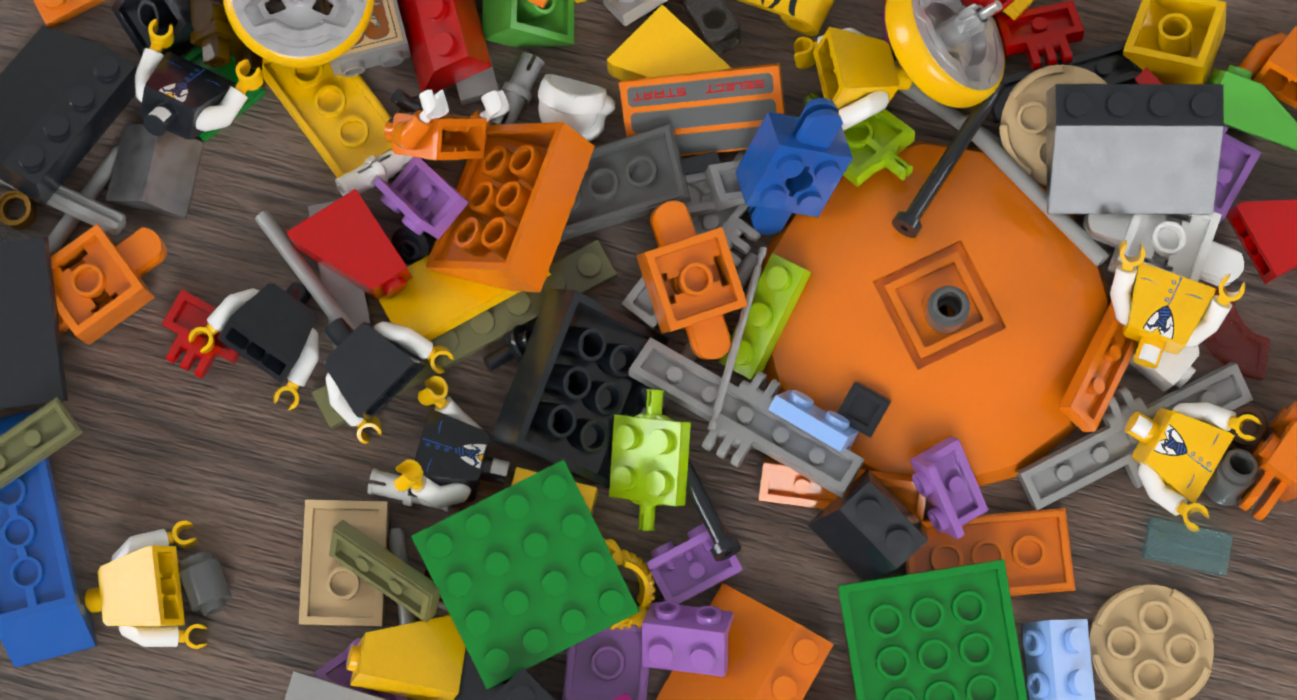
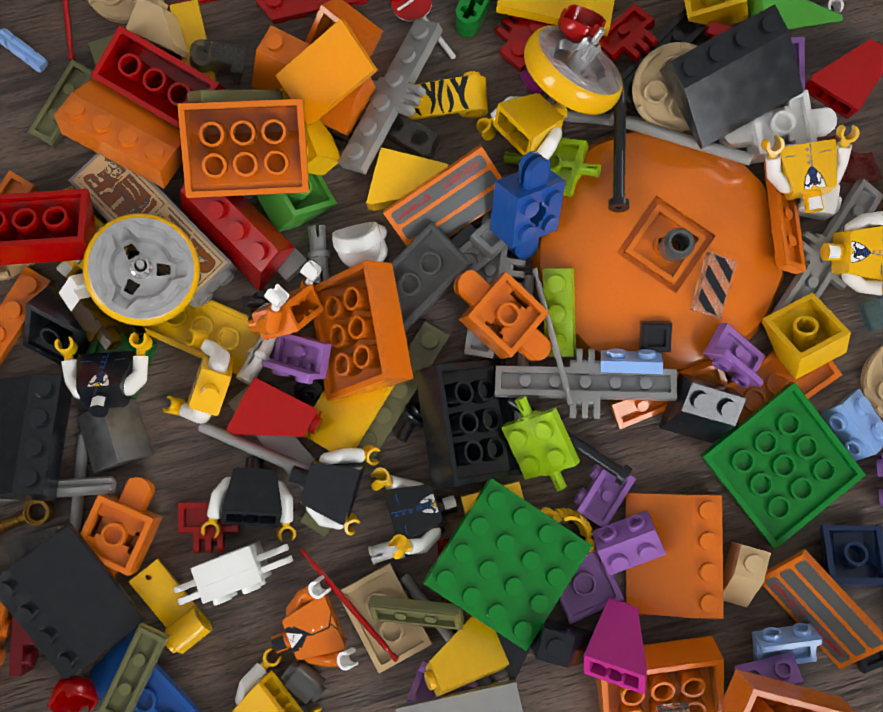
camera: 35 degrees left, 5 degrees up
none -> yellow door [128,558,213,654]
none -> torso [162,329,233,424]
none -> white brick [173,541,293,606]
none -> orange torso [271,575,359,671]
none -> red piece [299,548,399,662]
none -> clear tile [690,252,737,318]
none -> yellow slope [762,292,851,379]

